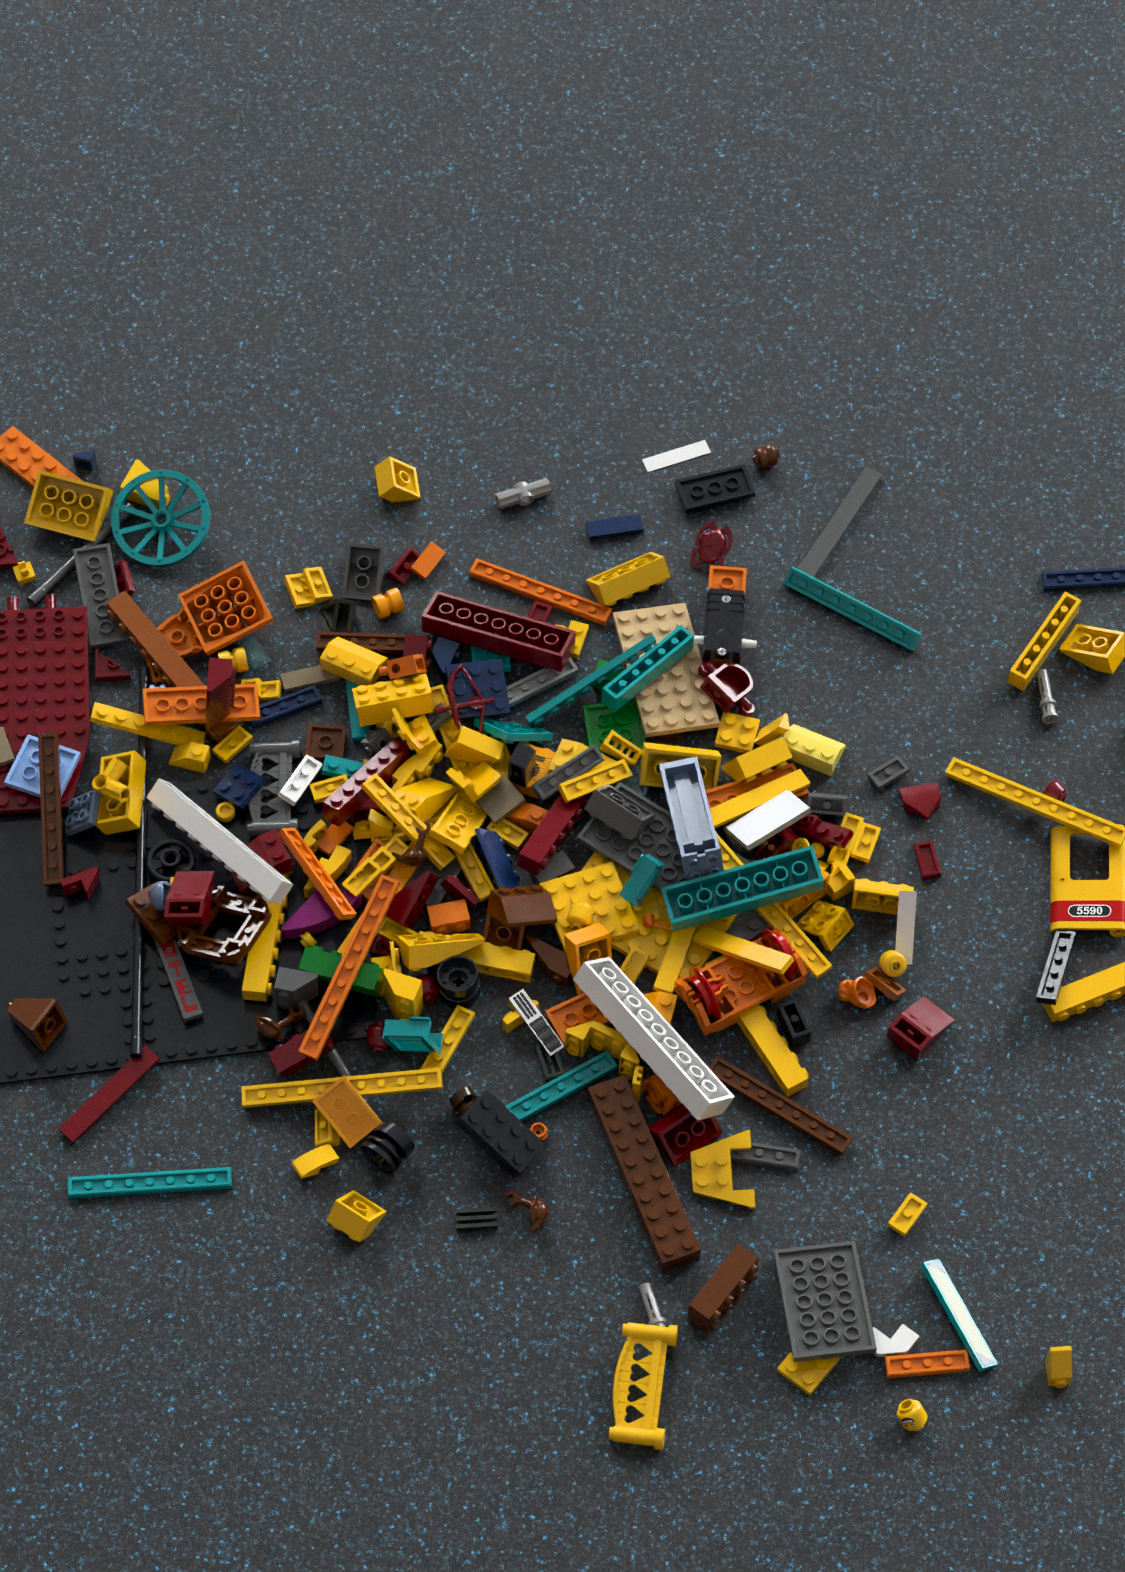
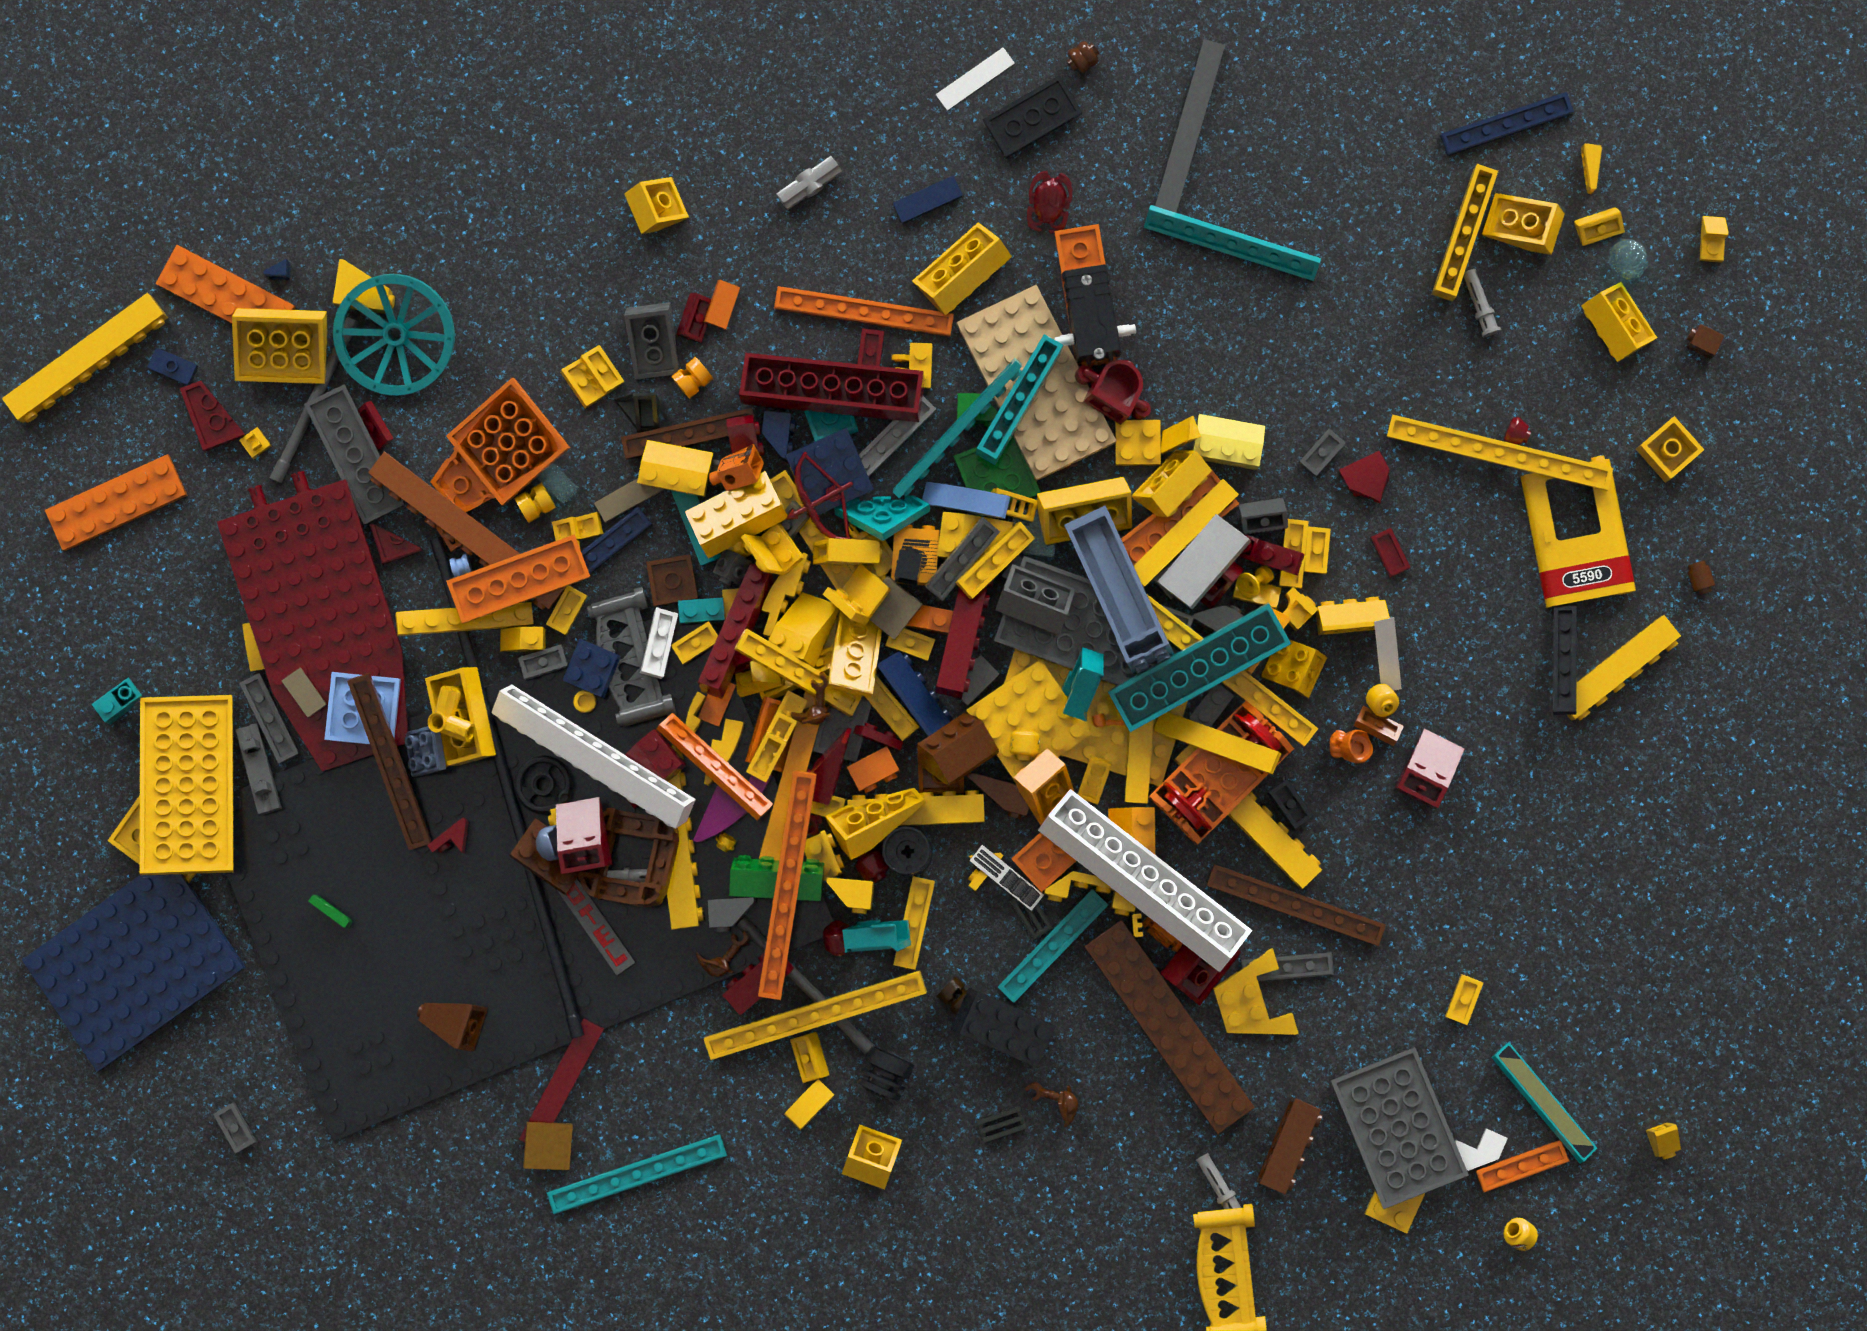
camera: 10 degrees left, 25 degrees up
dark red slope [205,658,236,730] -> none
light orange plate [312,1075,382,1148] -> none
orange plate [530,1122,548,1140] -> none
none -> dark grey plate [518,645,568,680]
none -> pearl gold tile [523,1122,573,1170]
none -> medium blue slope [922,482,1010,519]

